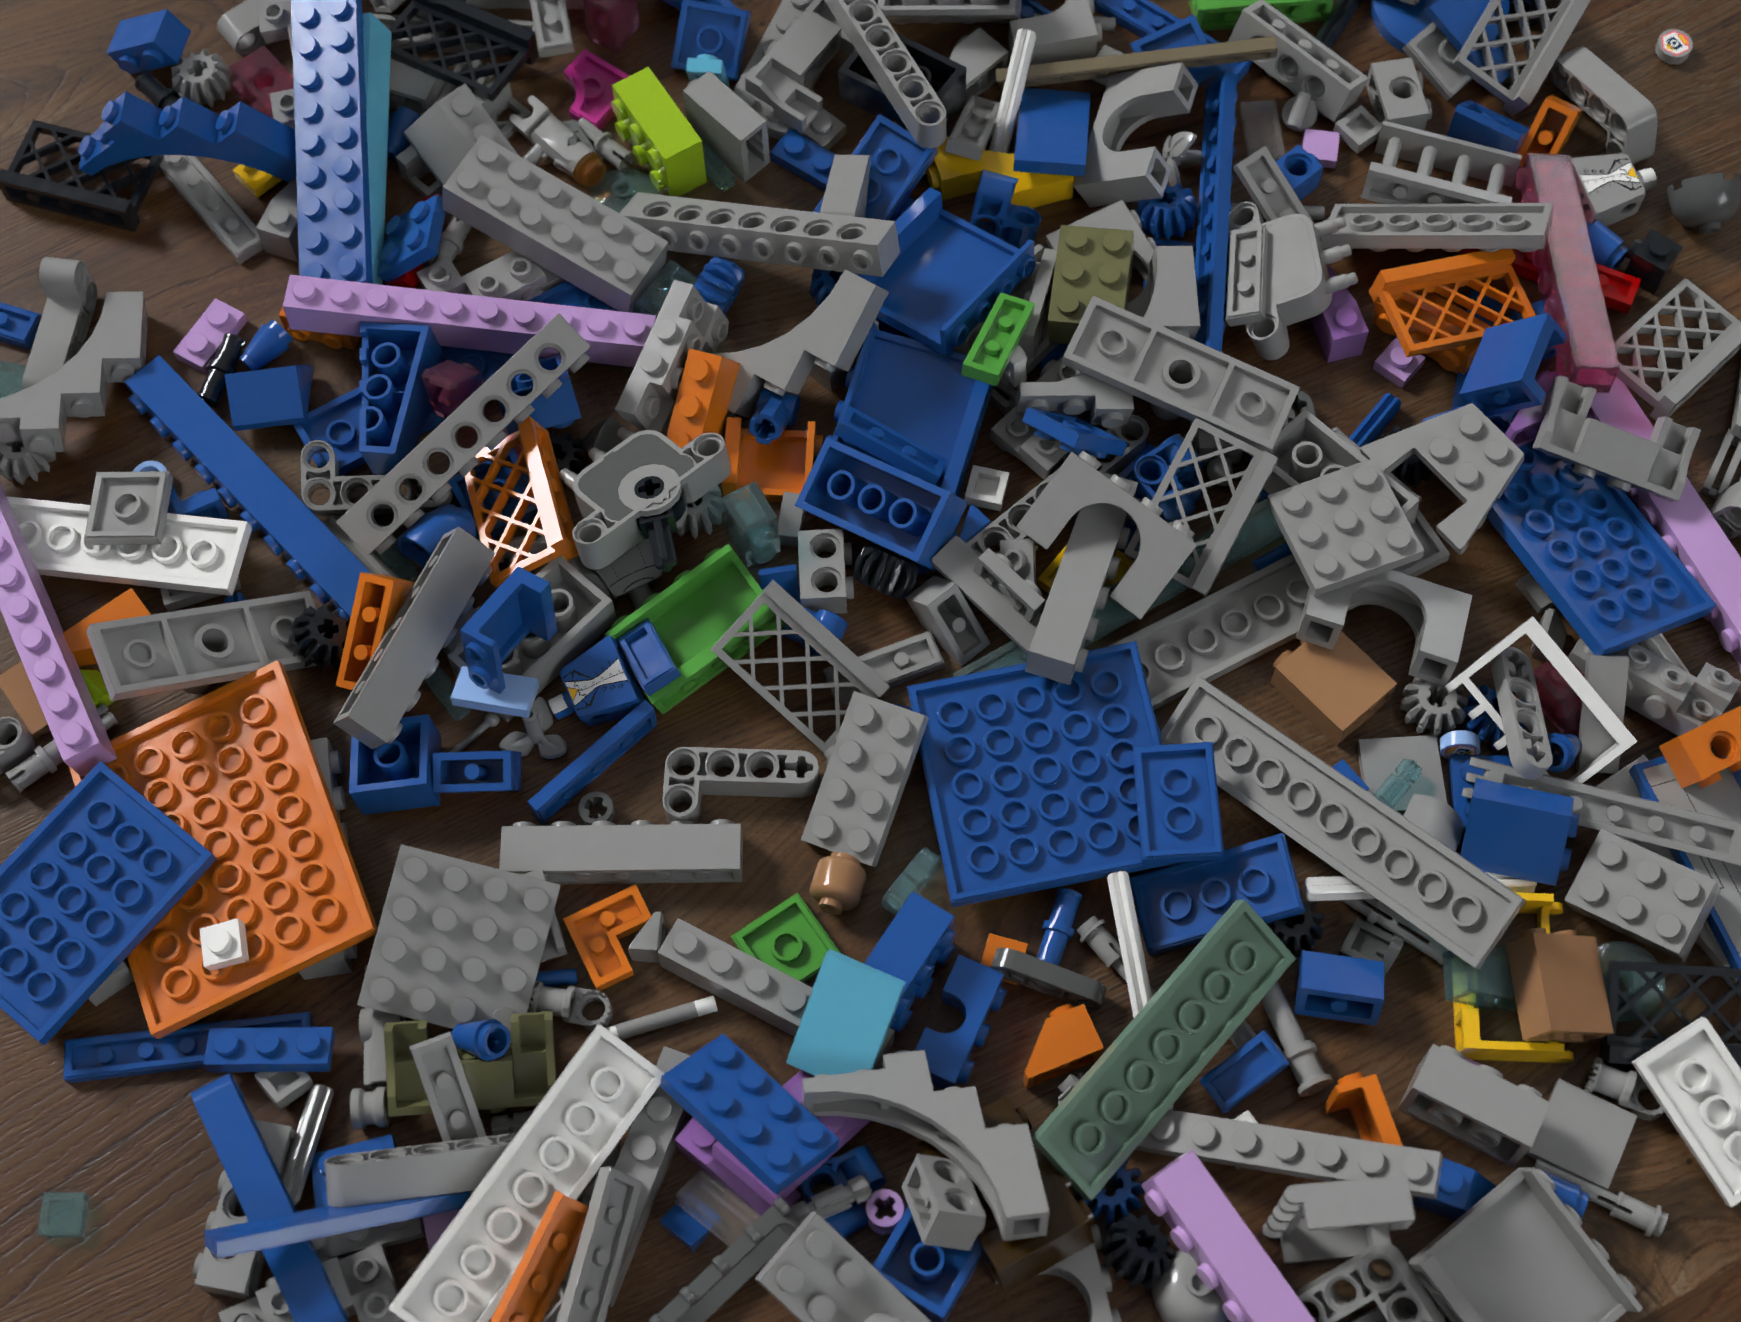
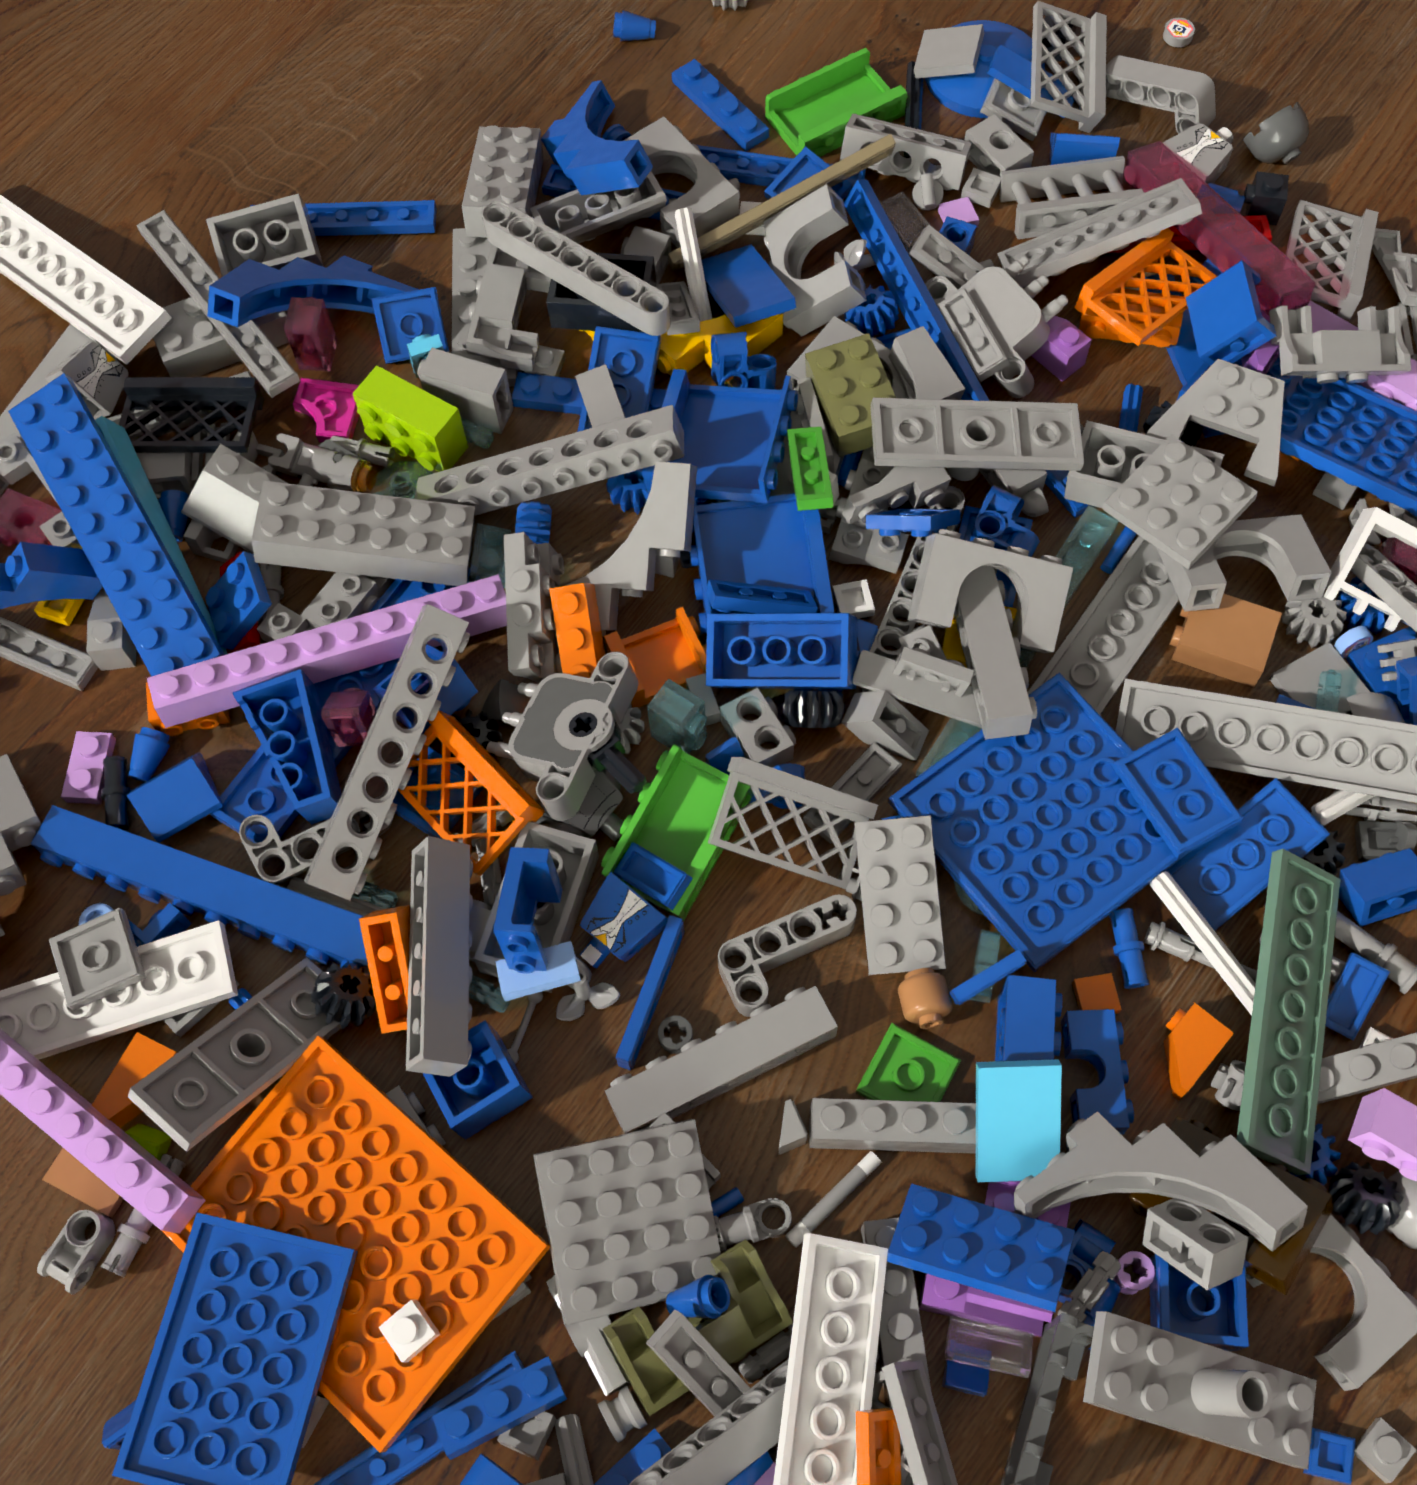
camera: 25 degrees left, 0 degrees up
blue piece [396,504,477,568] -> none
blue brick [433,750,522,794] -> none
orange plate [563,884,651,991] -> none
blue piece [749,387,800,445] -> none
dark grey beam [991,948,1107,1010] -> none
light grey fence [1124,418,1278,597] -> none
lavender plate [1372,338,1426,389] -> none
orange slope [1517,95,1583,178] -> none
none -> blue tile [949,949,1026,1005]

